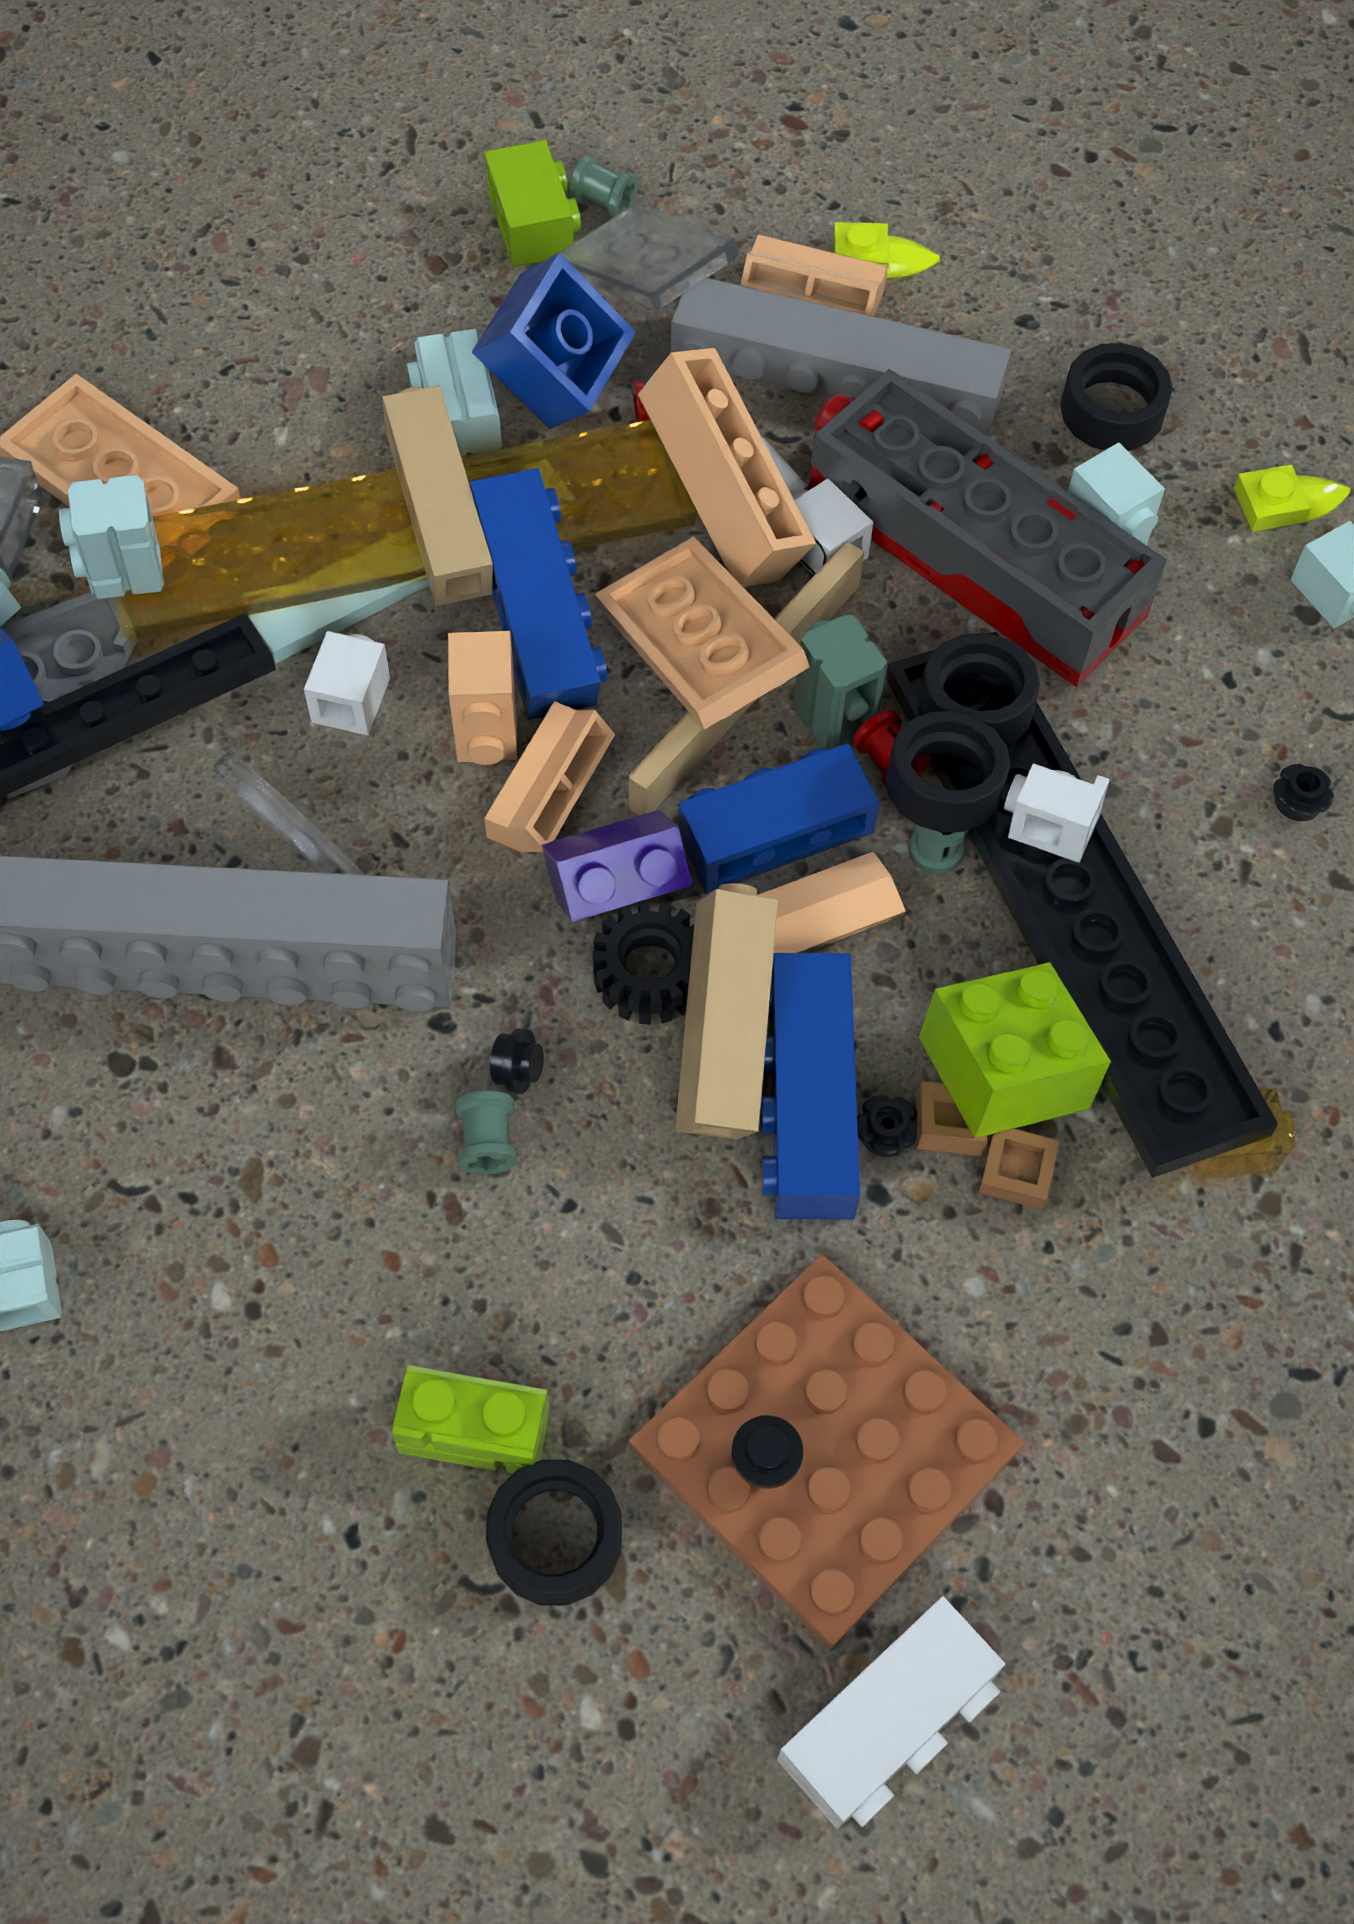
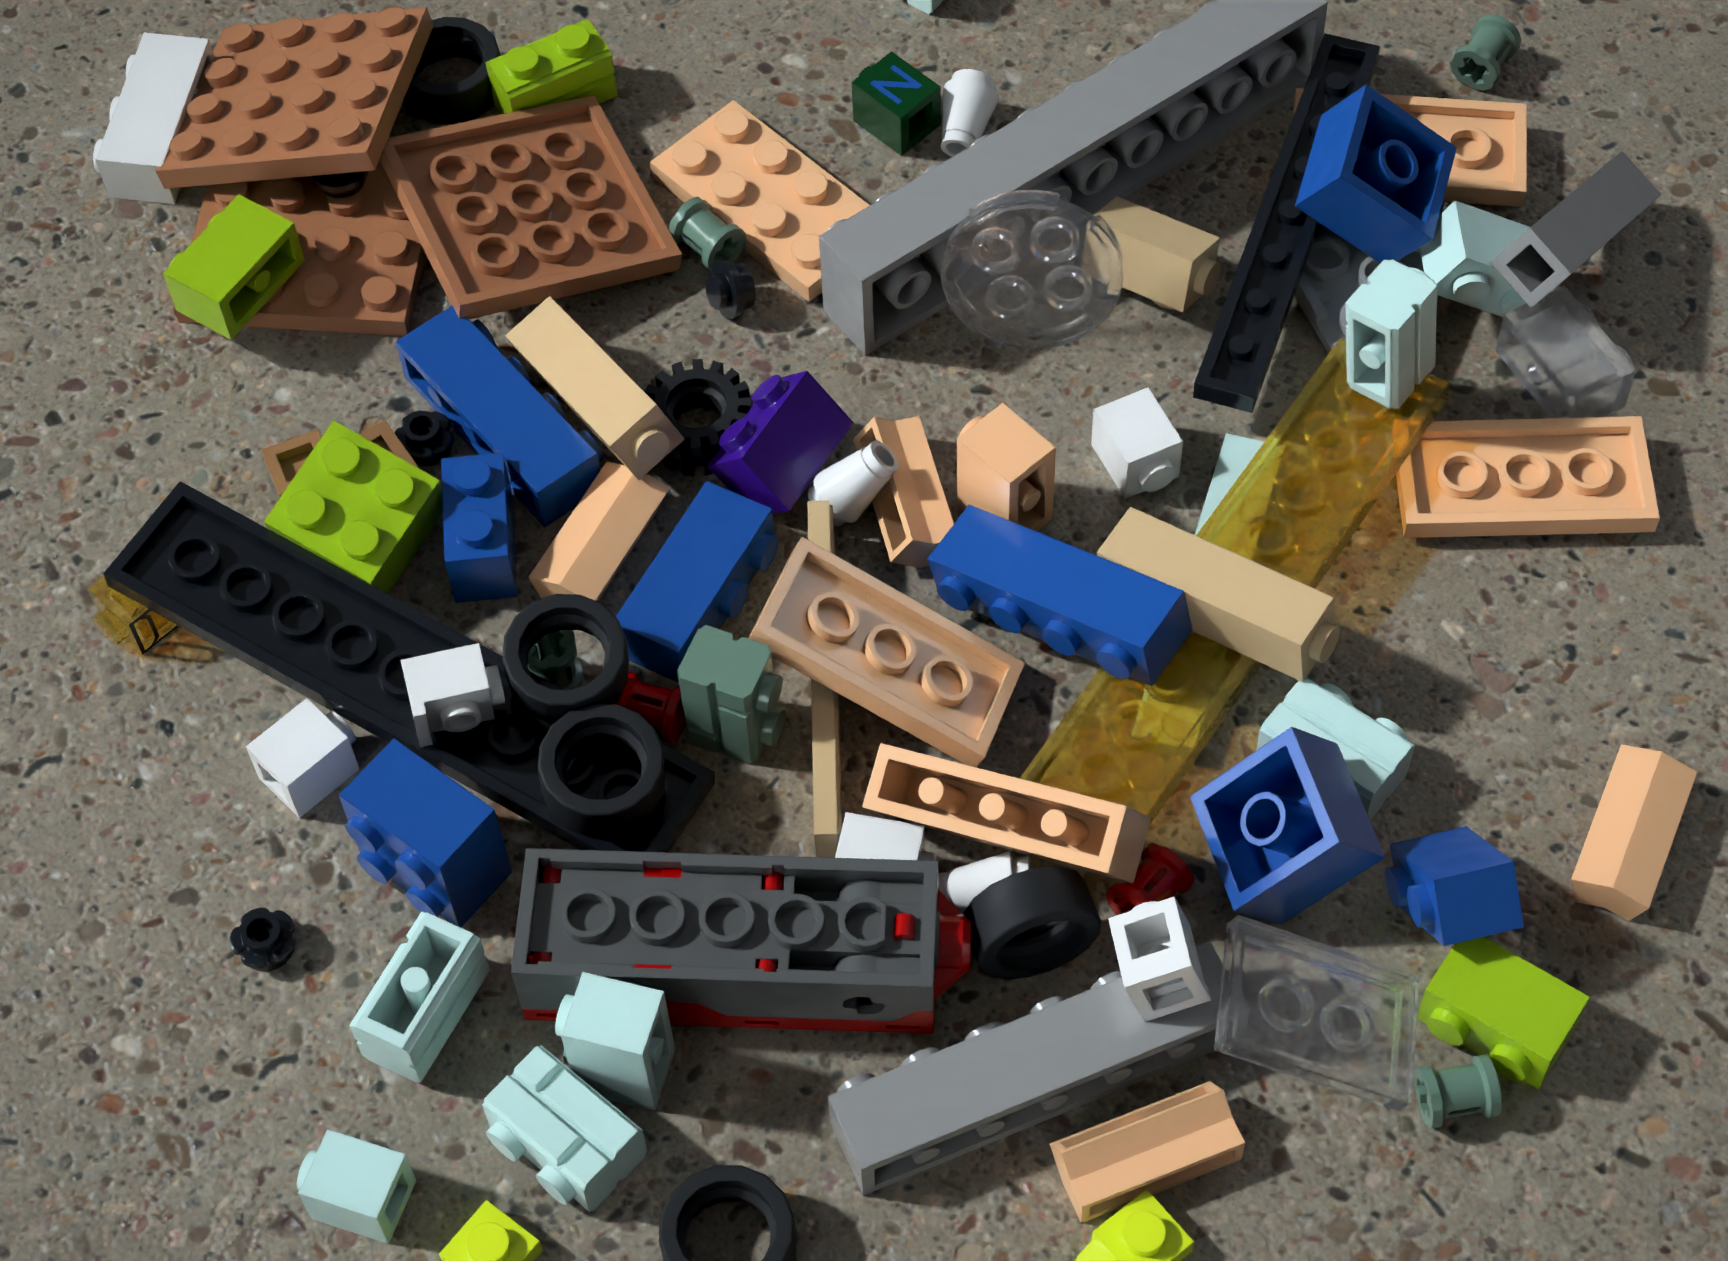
camera: 145 degrees right, 5 degrees down
none -> nougat plate [155,7,434,189]
none -> lime brick [163,194,305,340]
none -> white brick [246,698,360,818]
none -> blue brick [339,738,512,928]
none -> light aqua brick [349,912,490,1083]
none -> nougat plate [379,95,682,319]
none -> blue brick [441,452,518,603]
none -> light aqua brick [482,1045,647,1212]
none -> light nougat plate [650,100,870,302]
none -> white cone [808,441,899,526]
none -> dark green brick [851,51,941,156]
none -> white cone [941,69,999,157]
none -> black tyre [964,866,1101,979]
none -> tan brick [1080,196,1221,312]
none -> white brick [1108,897,1211,1022]
none -> blue brick [1385,826,1524,946]
none -> light nougat piece [1571,744,1697,922]

